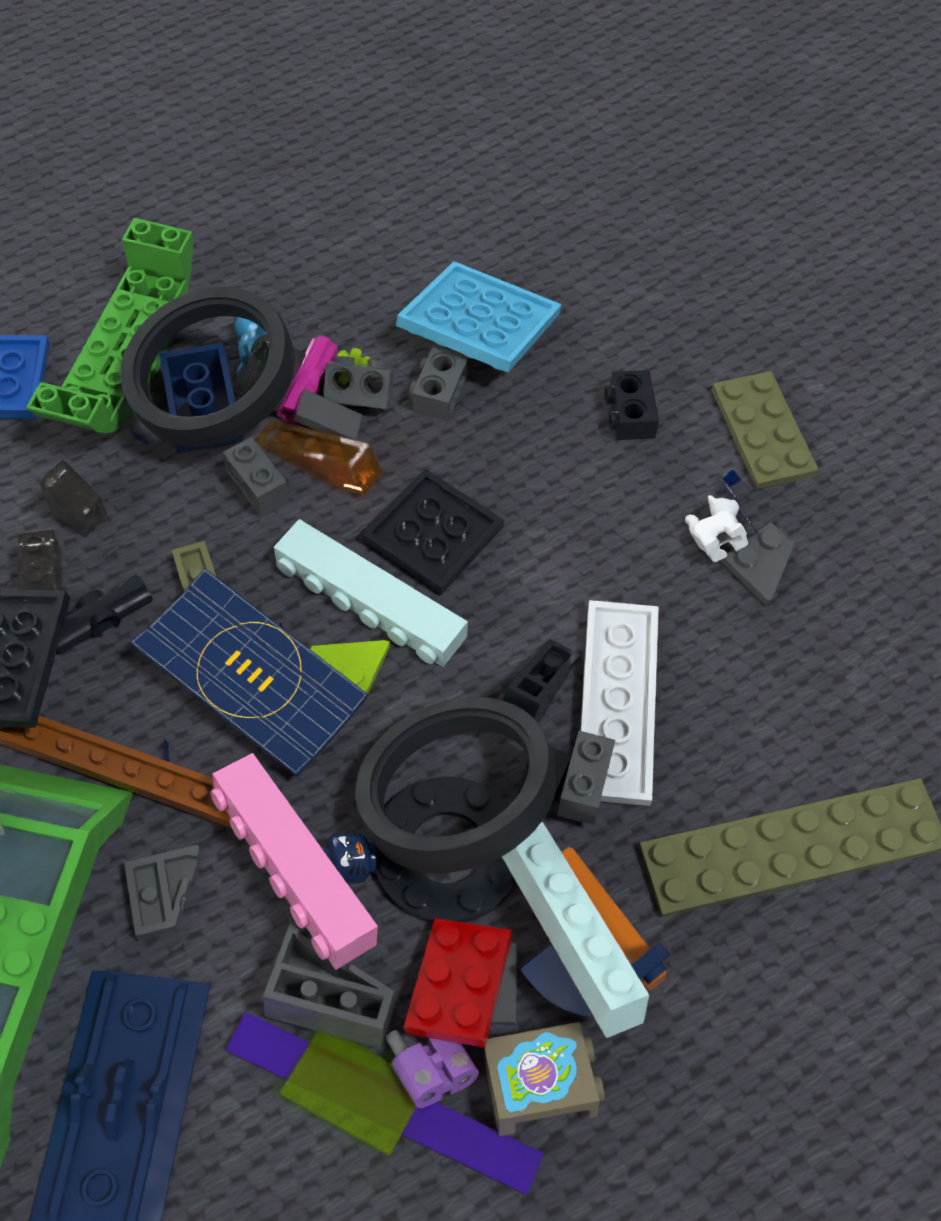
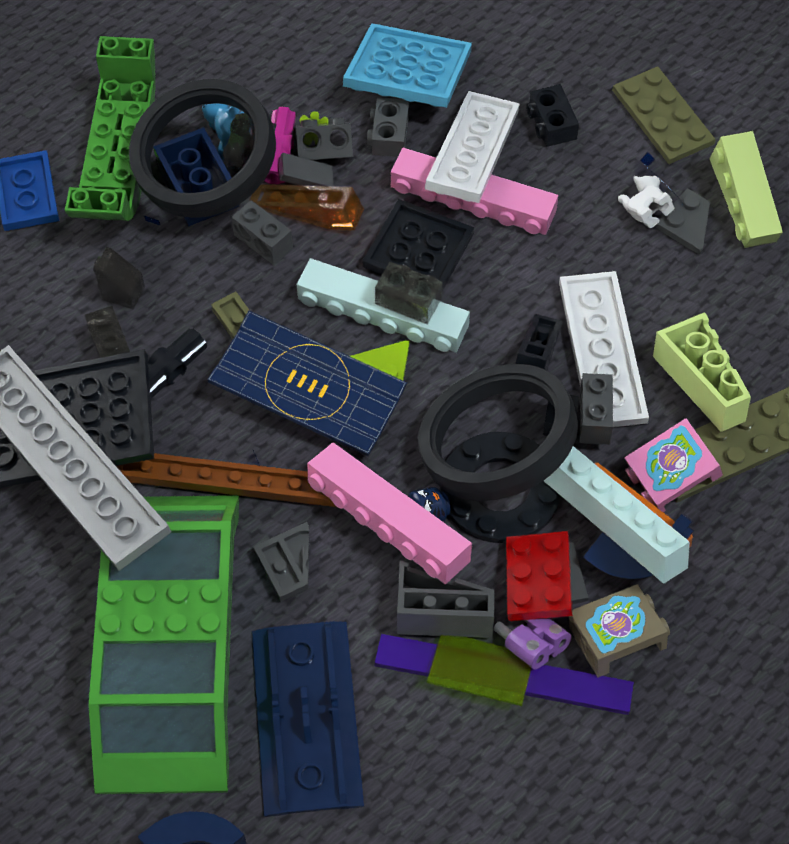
camera: 10 degrees left, 0 degrees up
none -> clear smoke brick [375,262,443,325]
none -> bright pink brick [391,148,558,235]
none -> white plate [425,91,520,203]
none -> panel [624,418,723,512]
none -> yellowish green wedge [653,312,751,432]
none -> yellowish green wedge [710,131,783,248]

